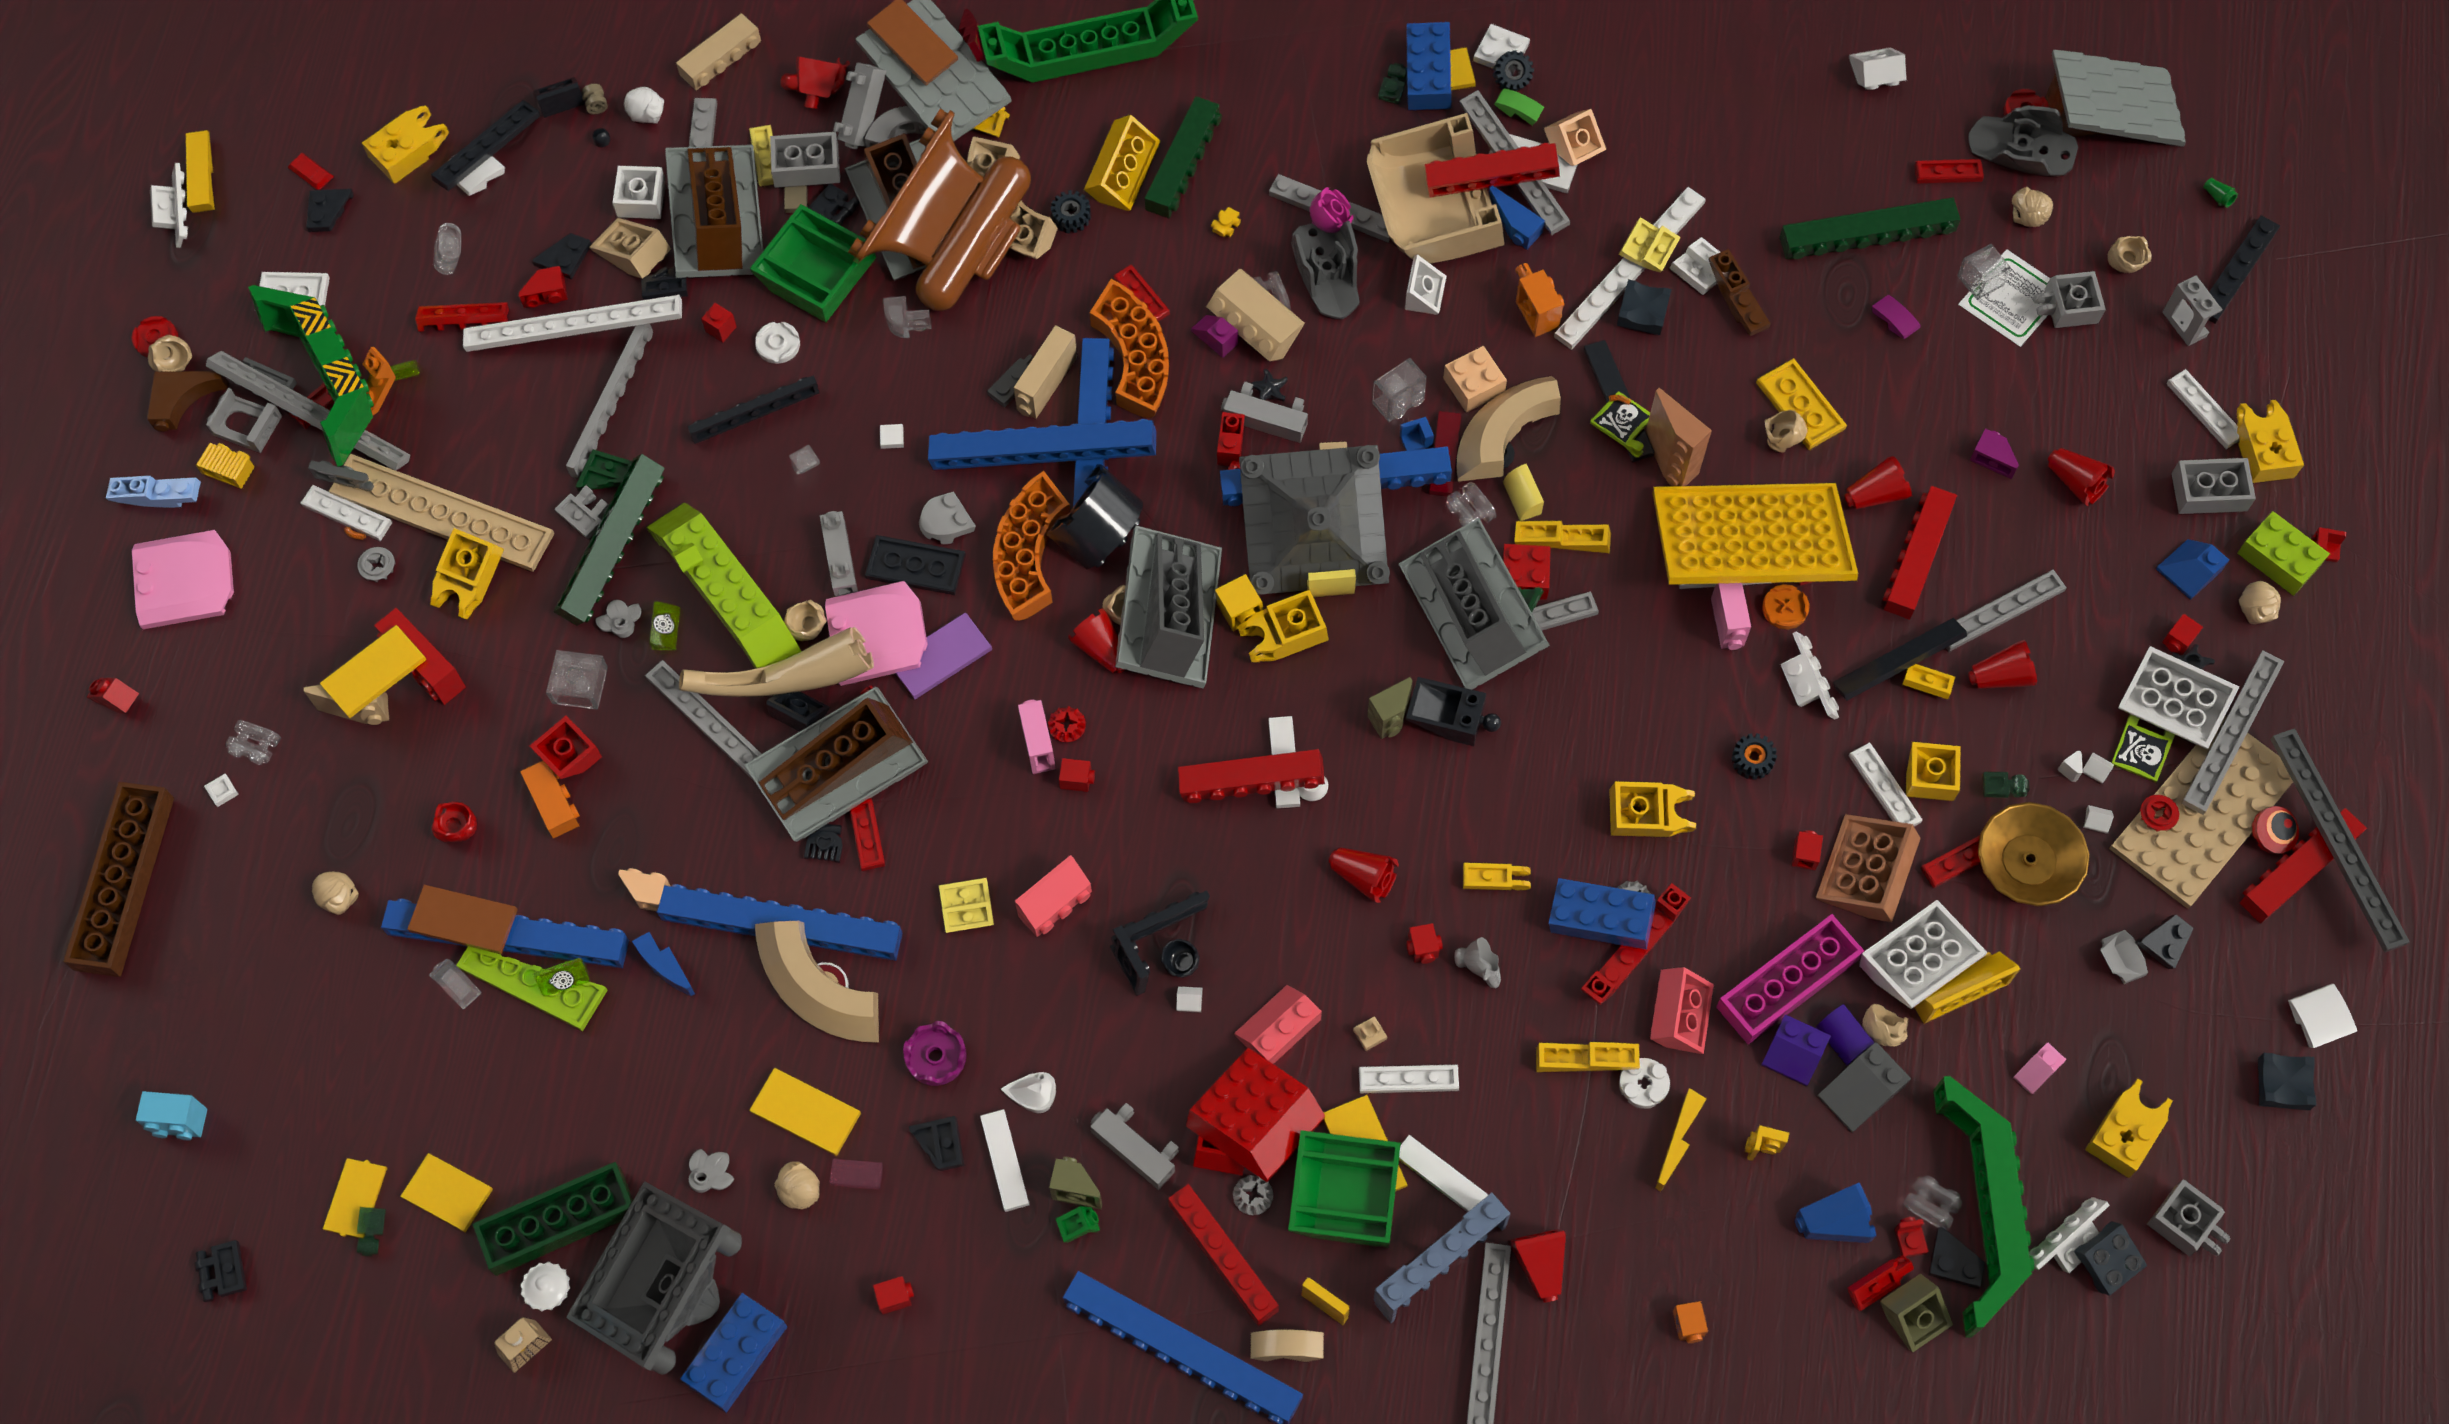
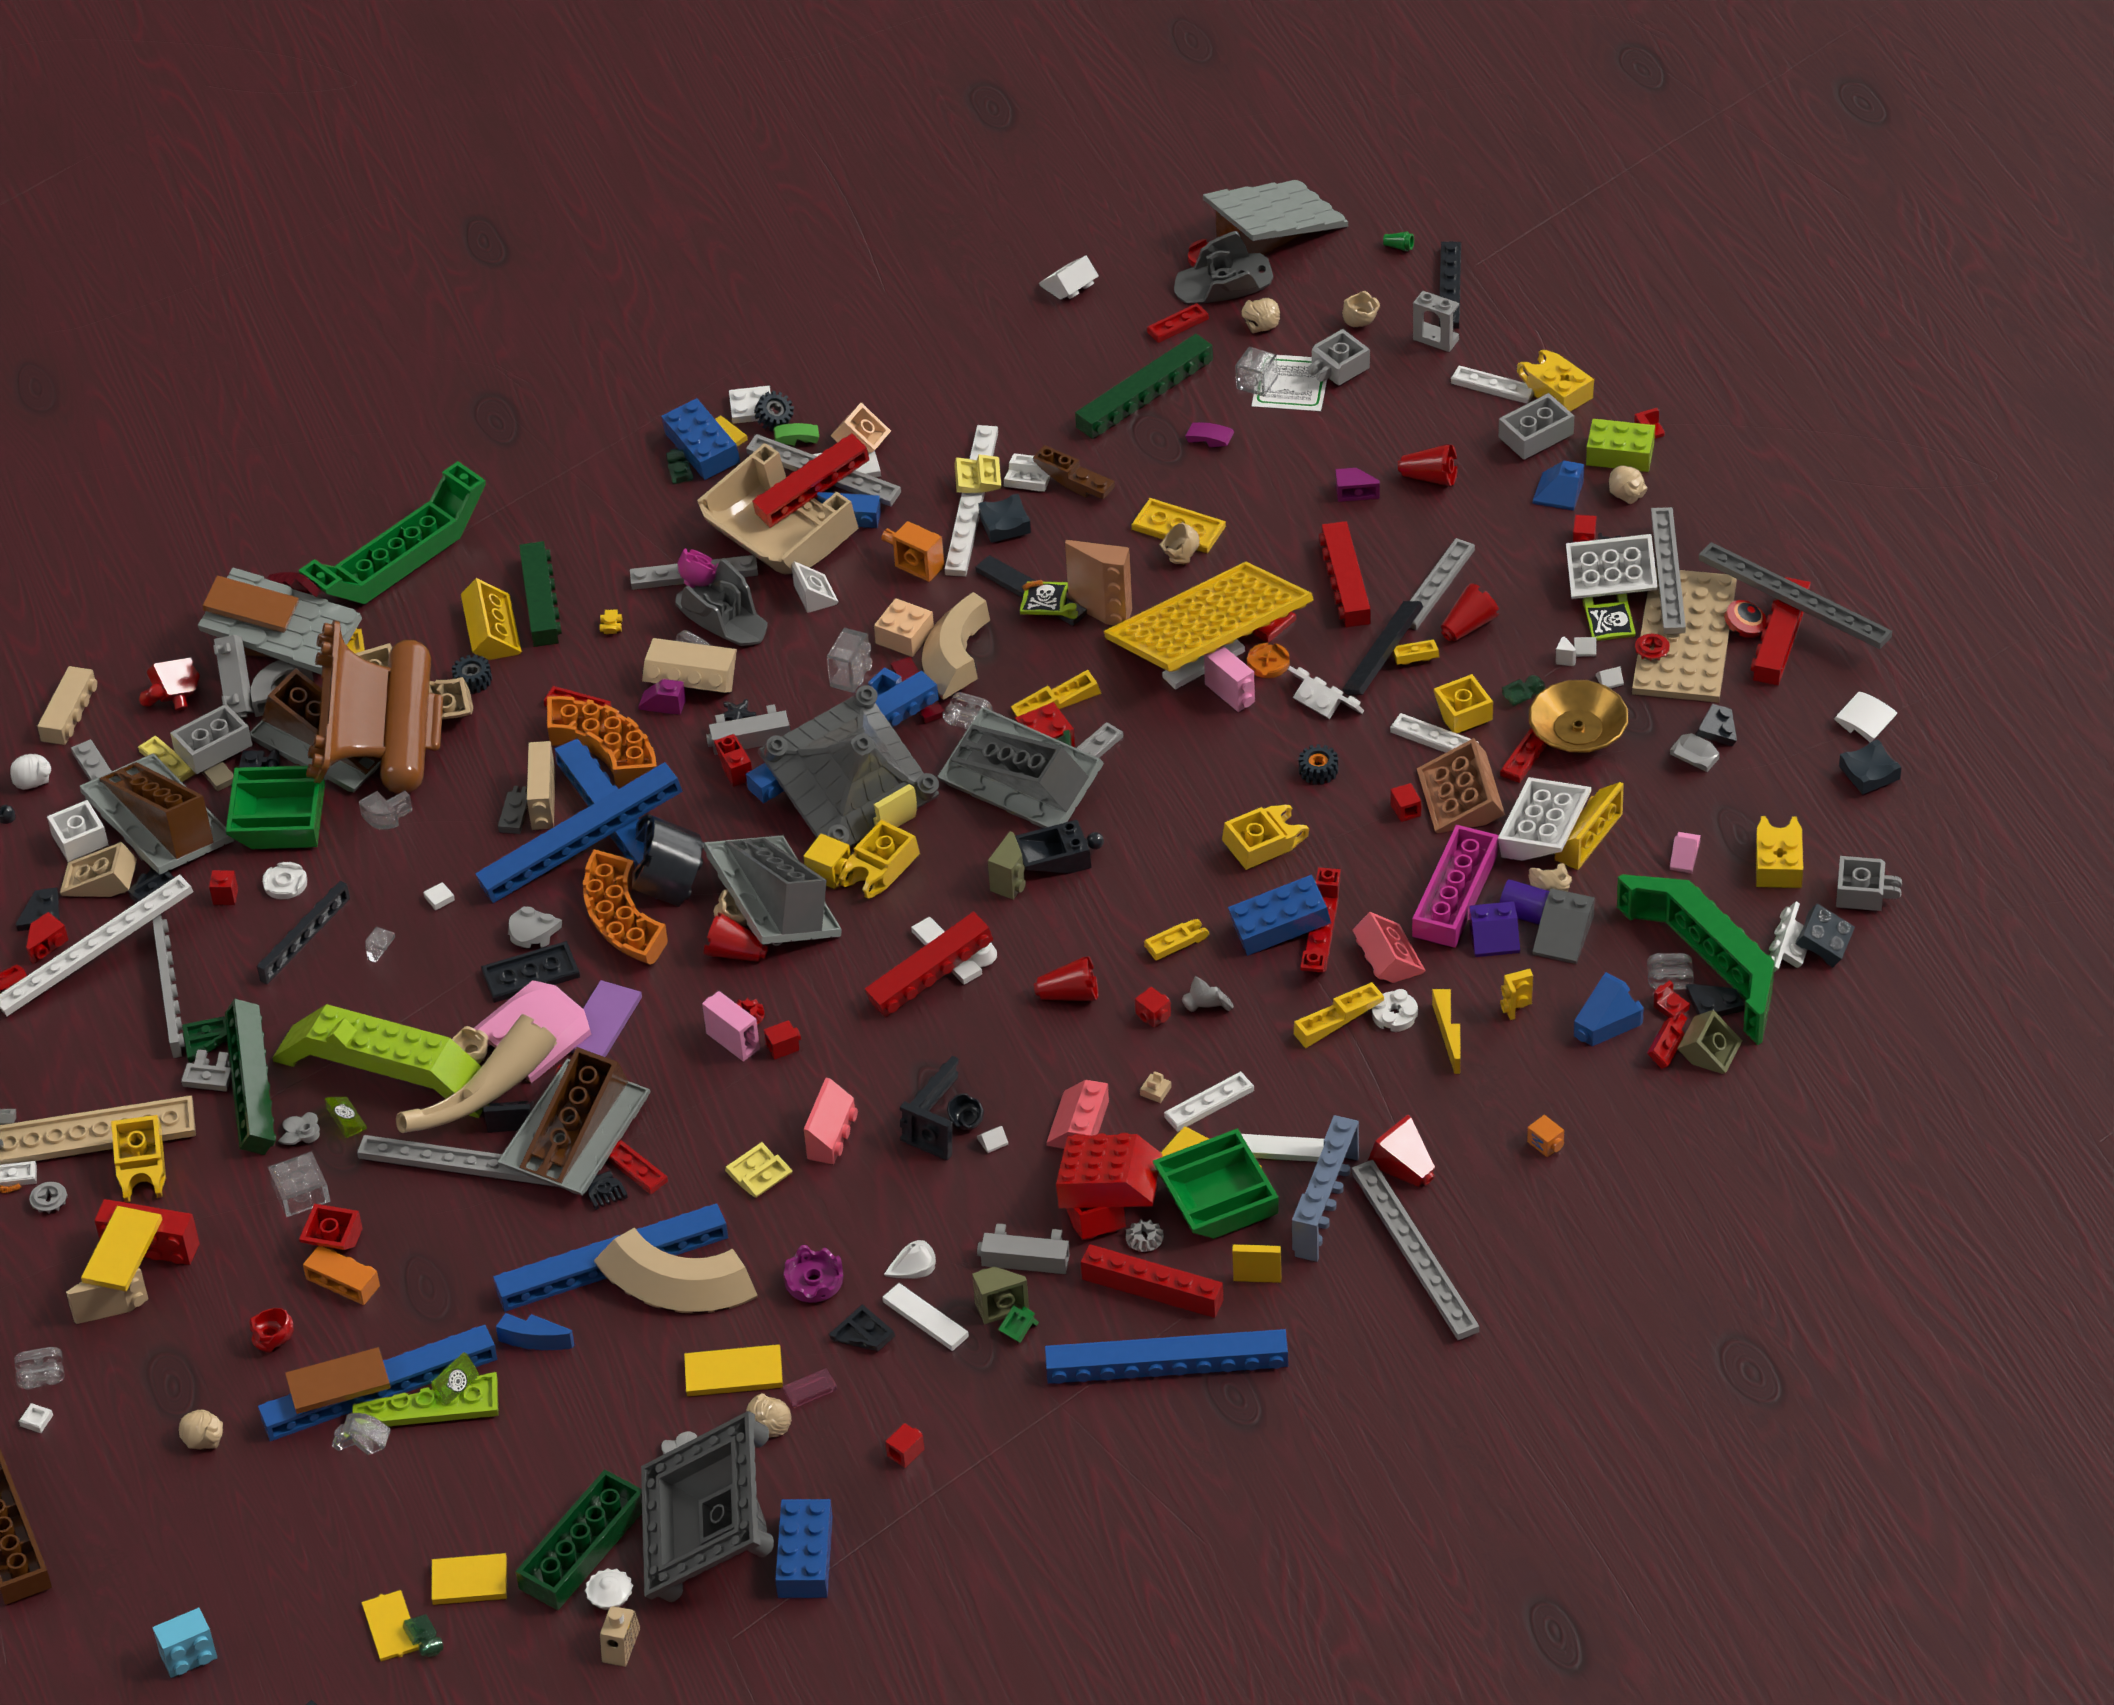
camera: 30 degrees left, 20 degrees down
light nougat slope [618,868,670,911] -> none
light grey brick [820,511,858,597] -> none
tan brick [1251,1330,1323,1362] -> none
light yellow brick [1503,464,1544,521] -> none
red cone [1844,456,1912,509] -> none

